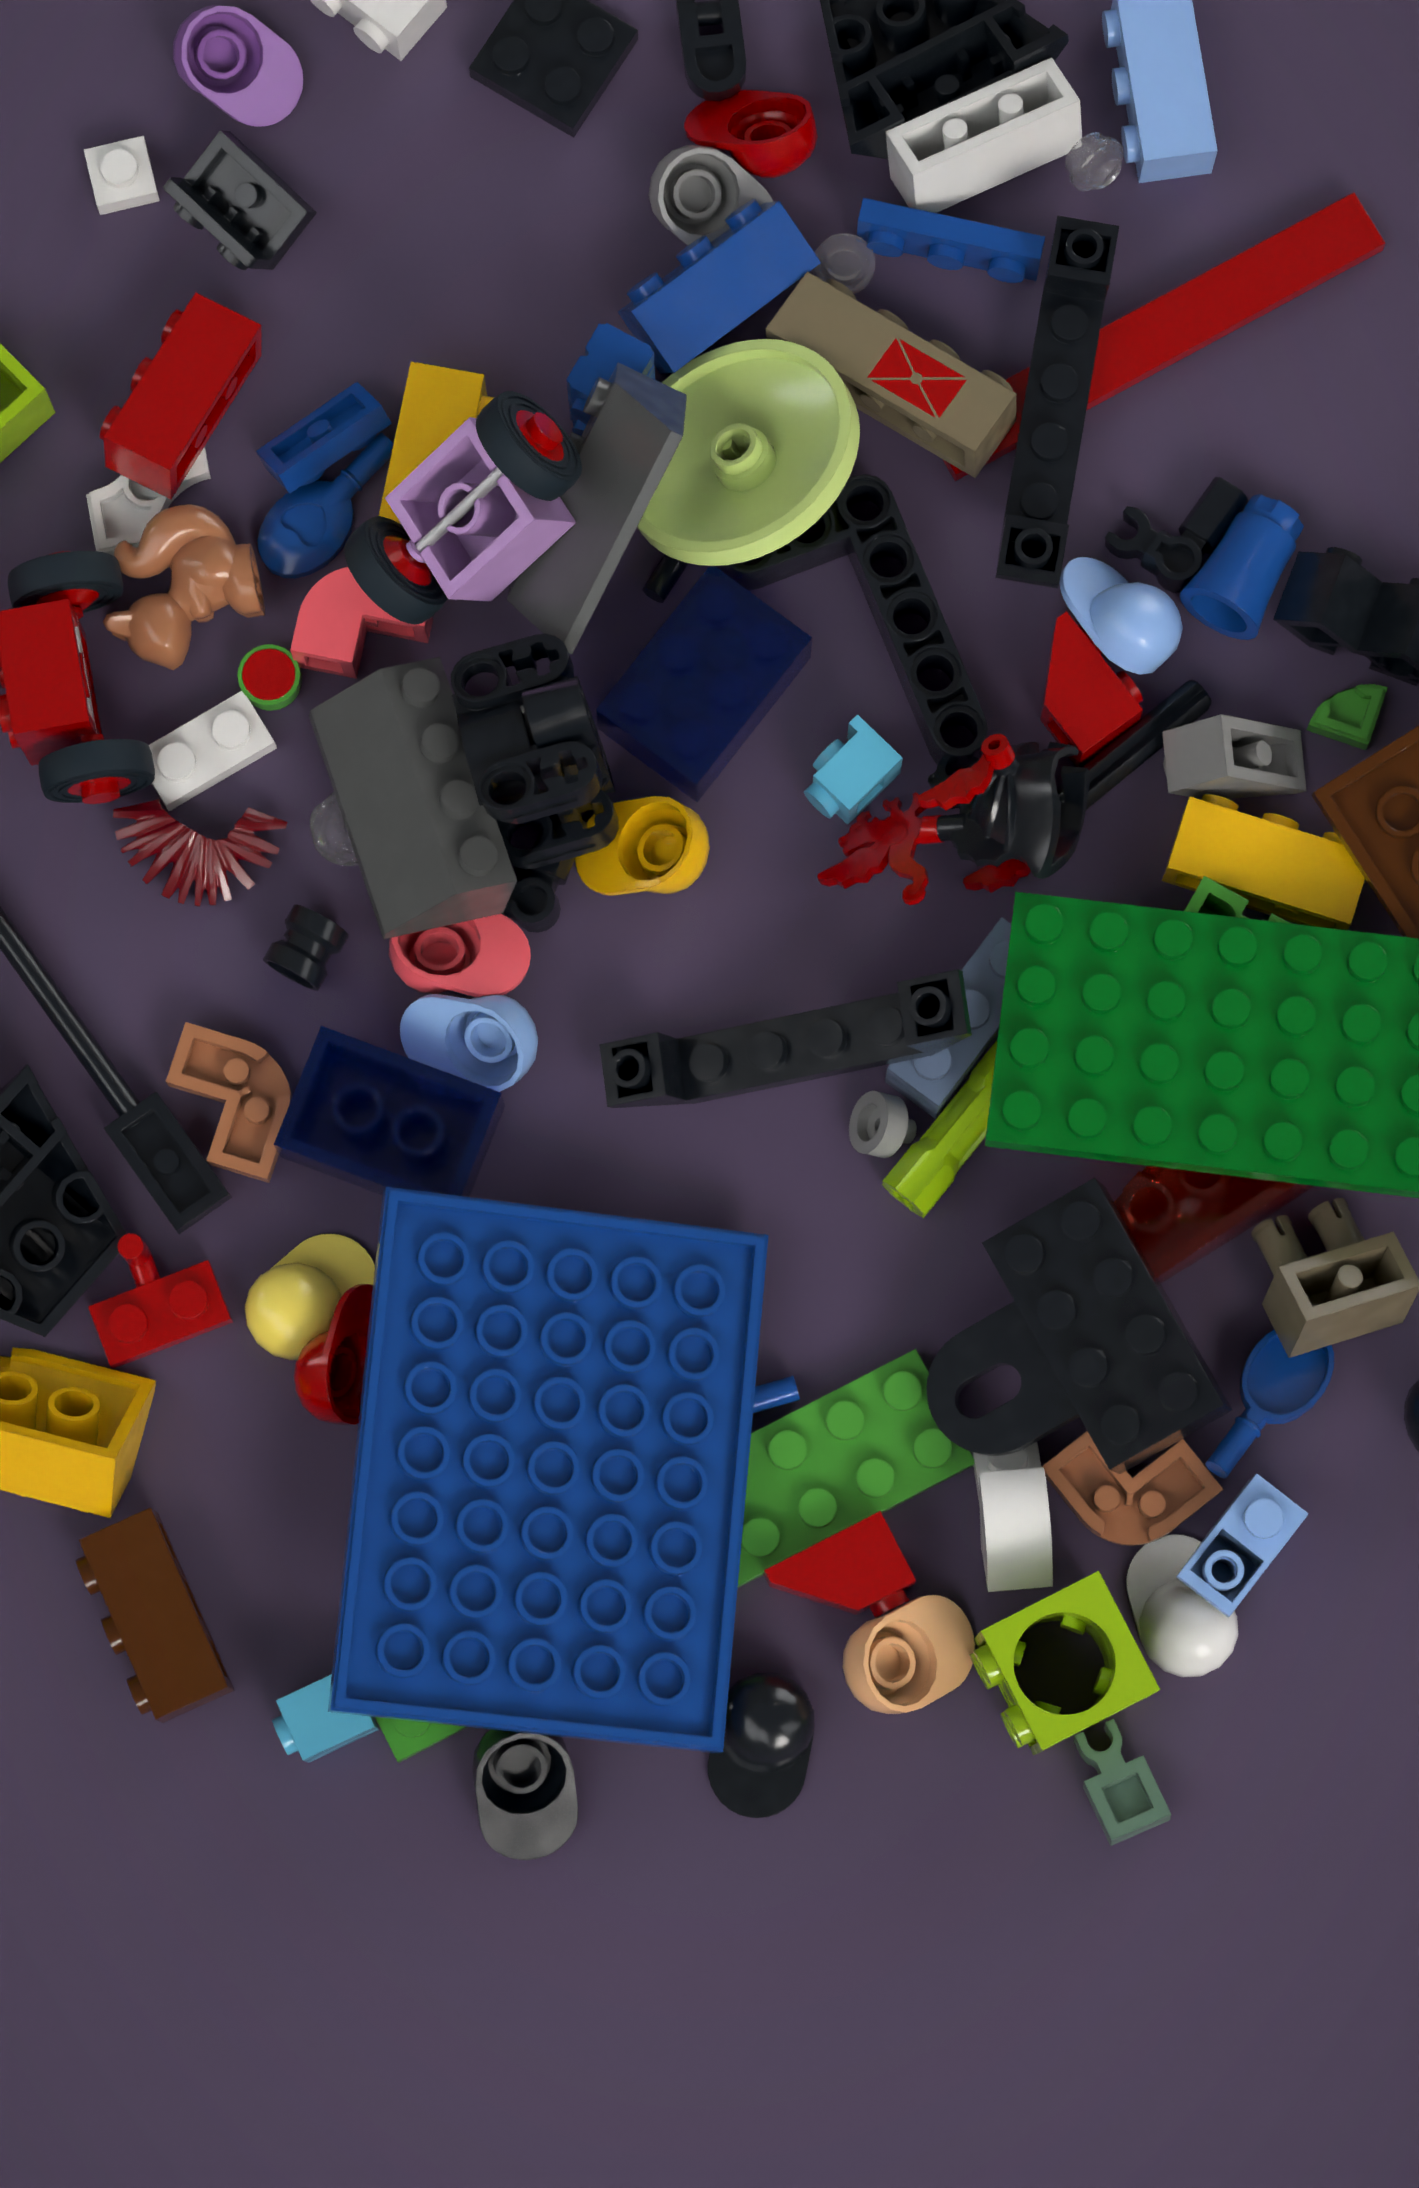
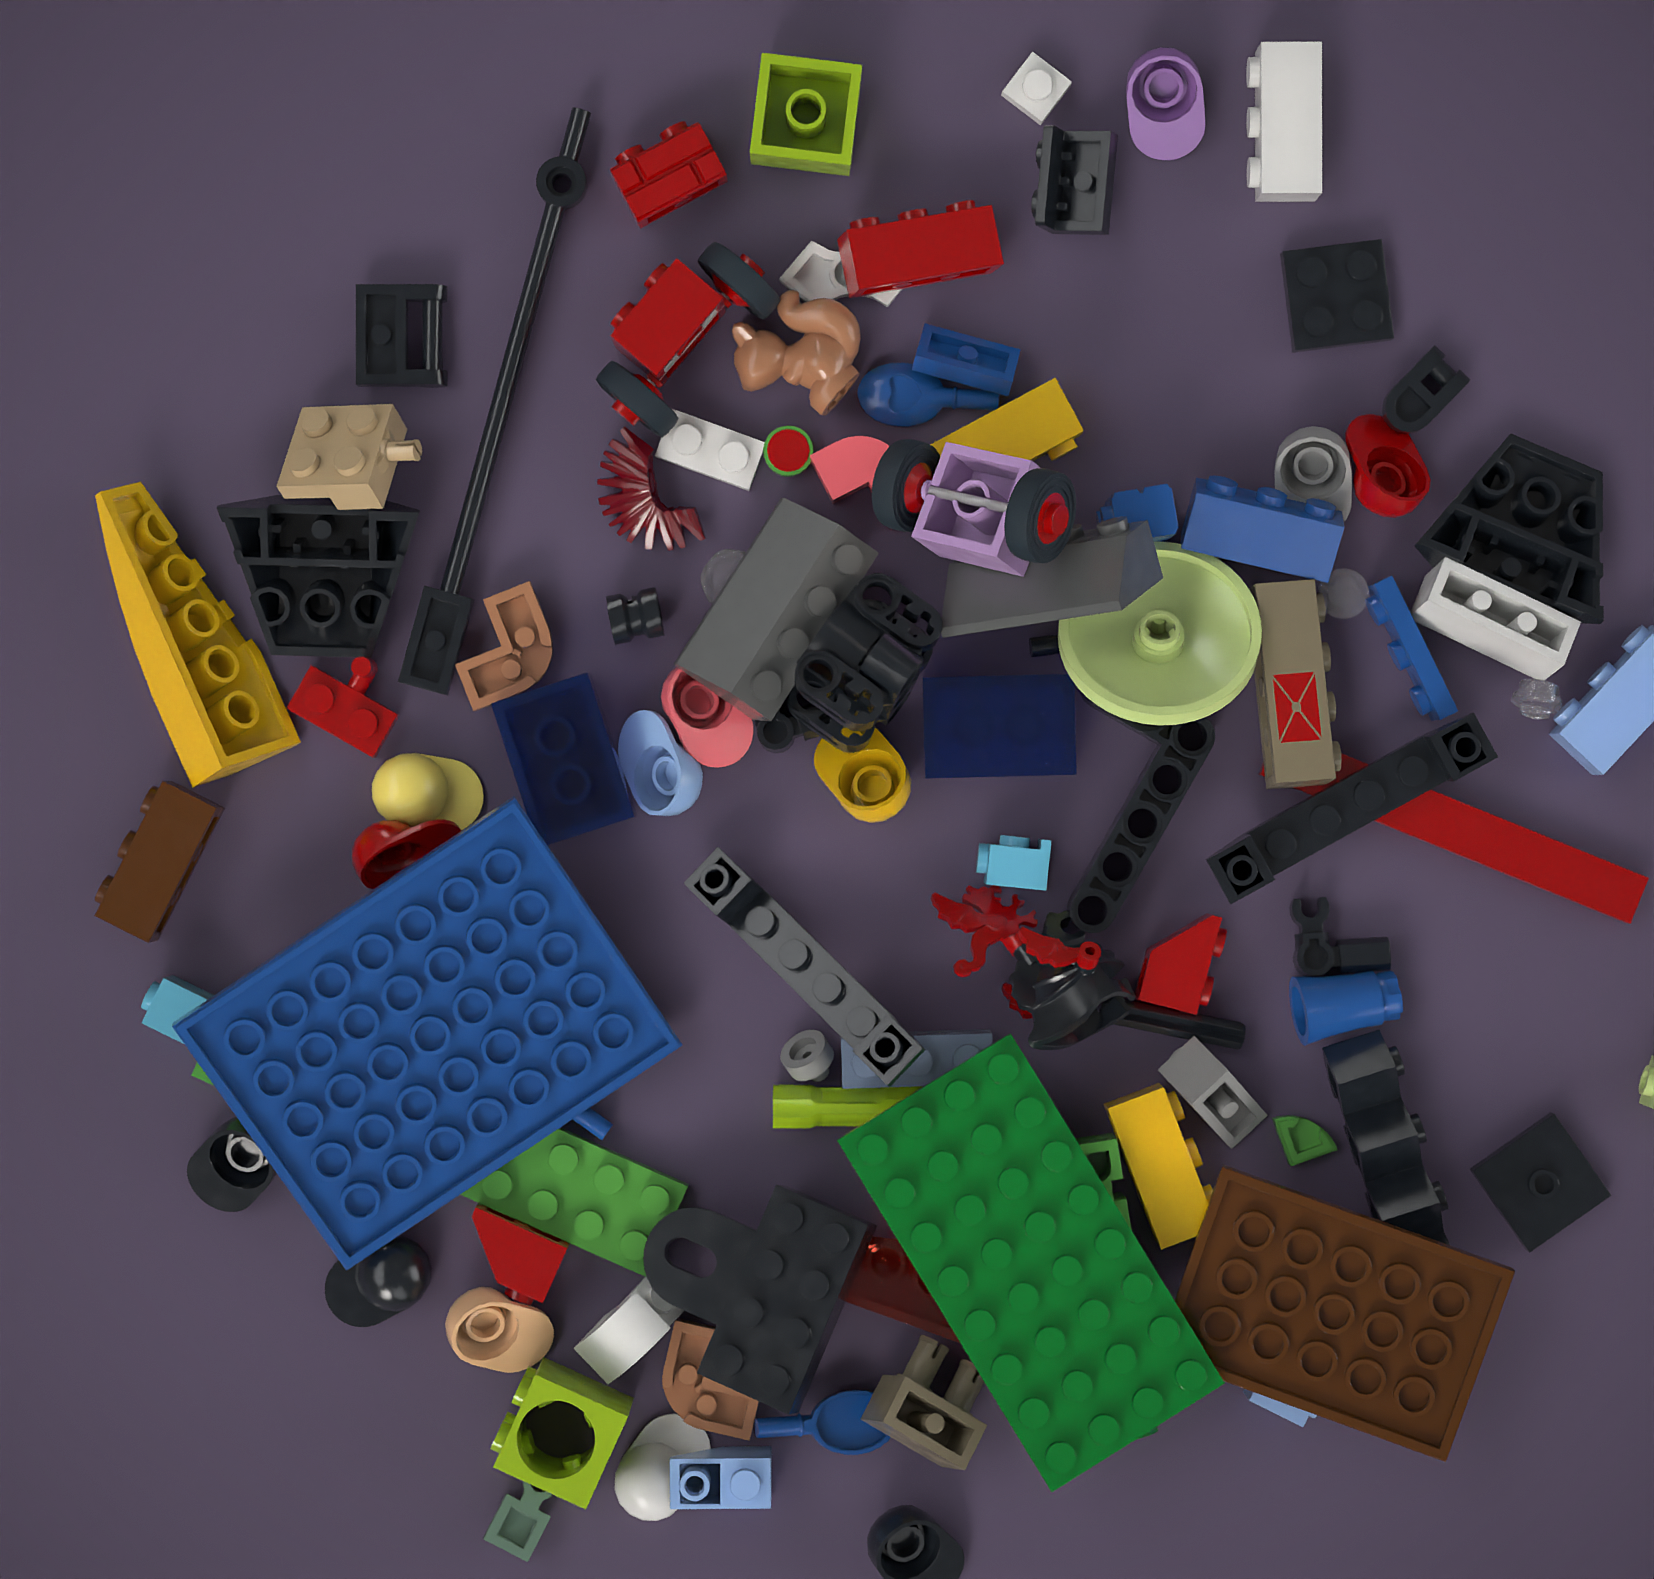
camera: 50 degrees right, 10 degrees up
light blue cap [1059,557,1183,675] -> none

